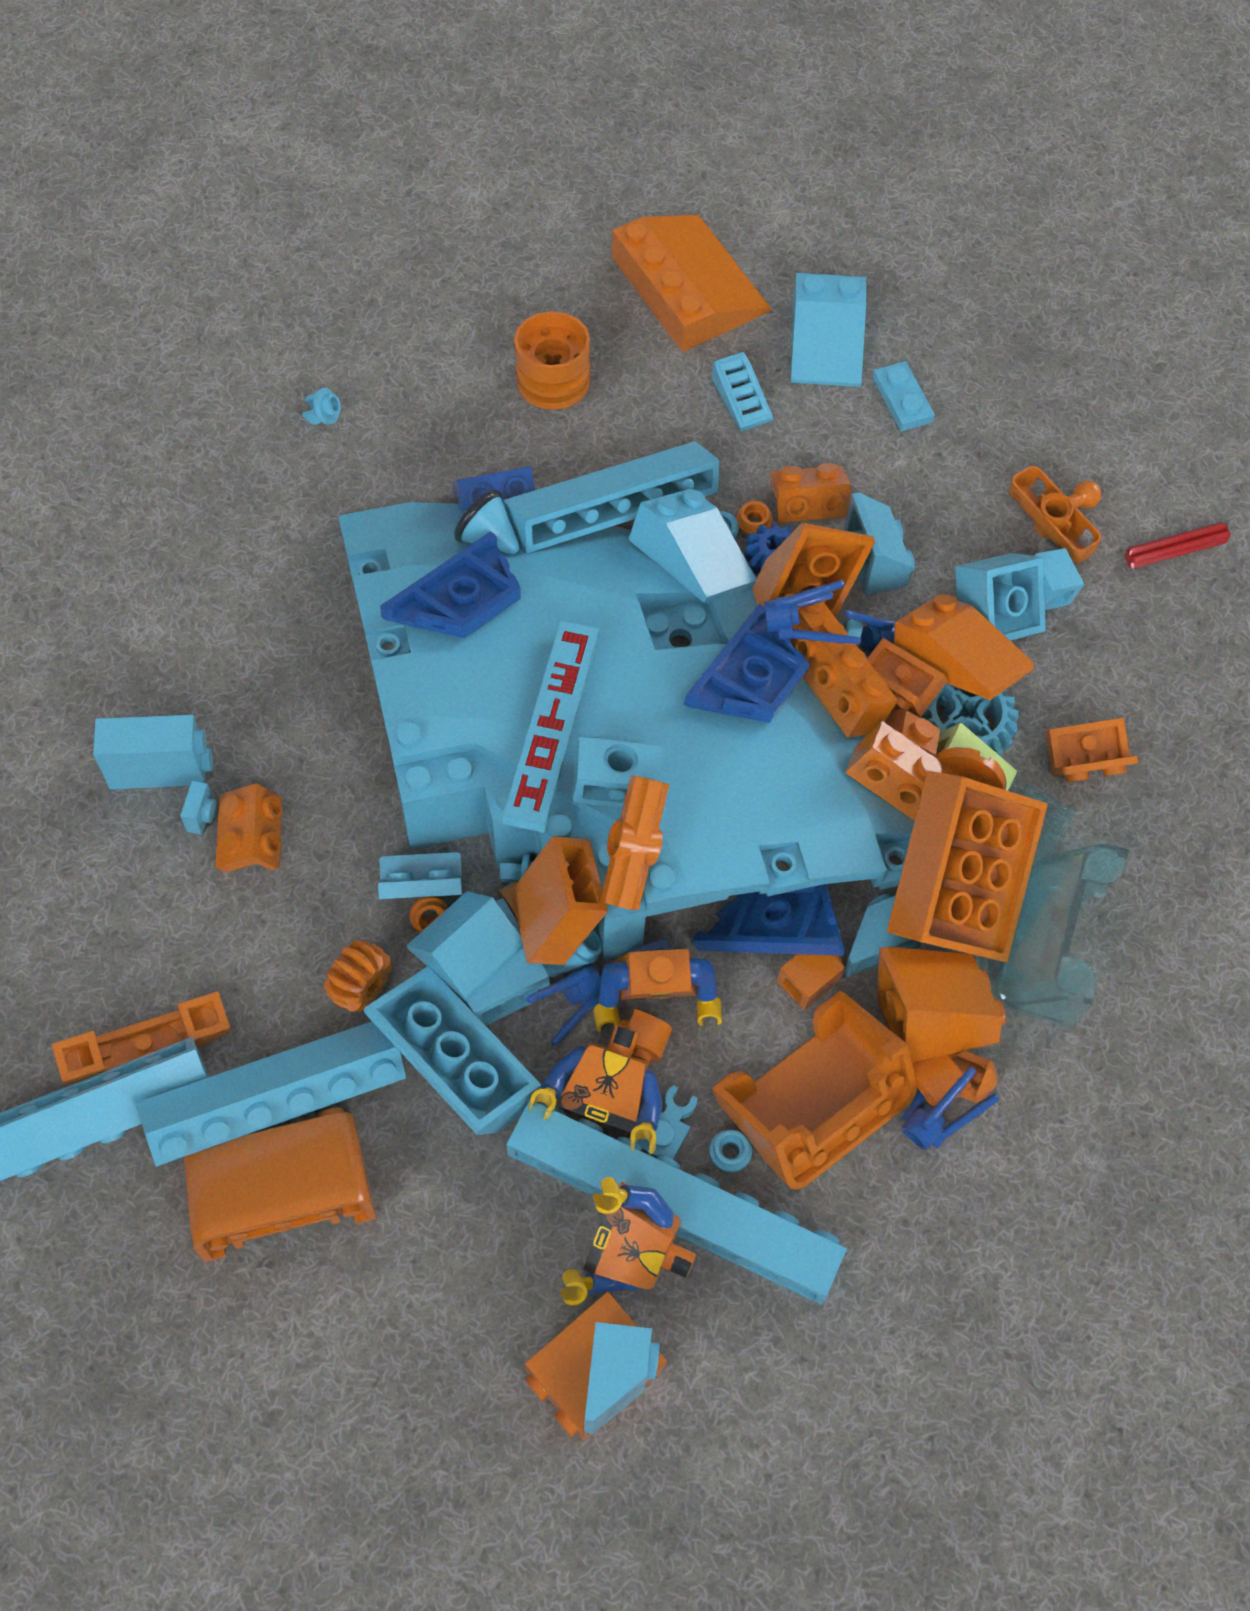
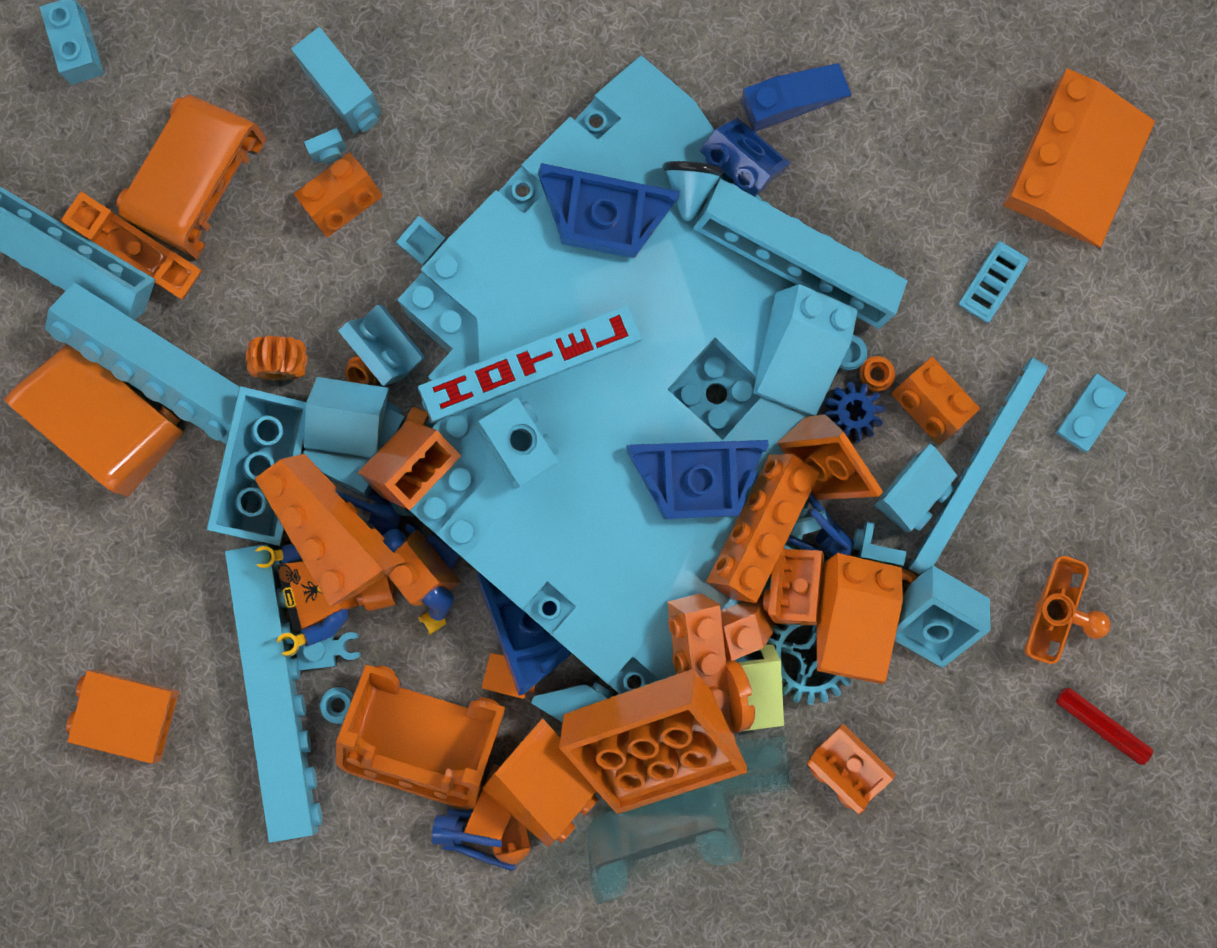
camera: 60 degrees right, 20 degrees up
orange wheel [514,311,591,410] -> none
torso [560,1177,697,1305] -> none
medium azure slope [584,1322,660,1434] -> none
orange piece [600,775,670,910] -> none
blue plant [764,580,861,645] -> none
medium azure slope [791,273,866,387] -> none
medium azure panel [1035,548,1085,610] -> none
none -> orange windscreen [116,94,267,260]
none -> orange wedge [255,454,406,606]
none -> medium azure plate [396,216,447,266]
none -> blue slope [741,63,852,132]
none -> medium azure bracket [853,522,907,567]
none -> medium azure beam [908,357,1048,575]

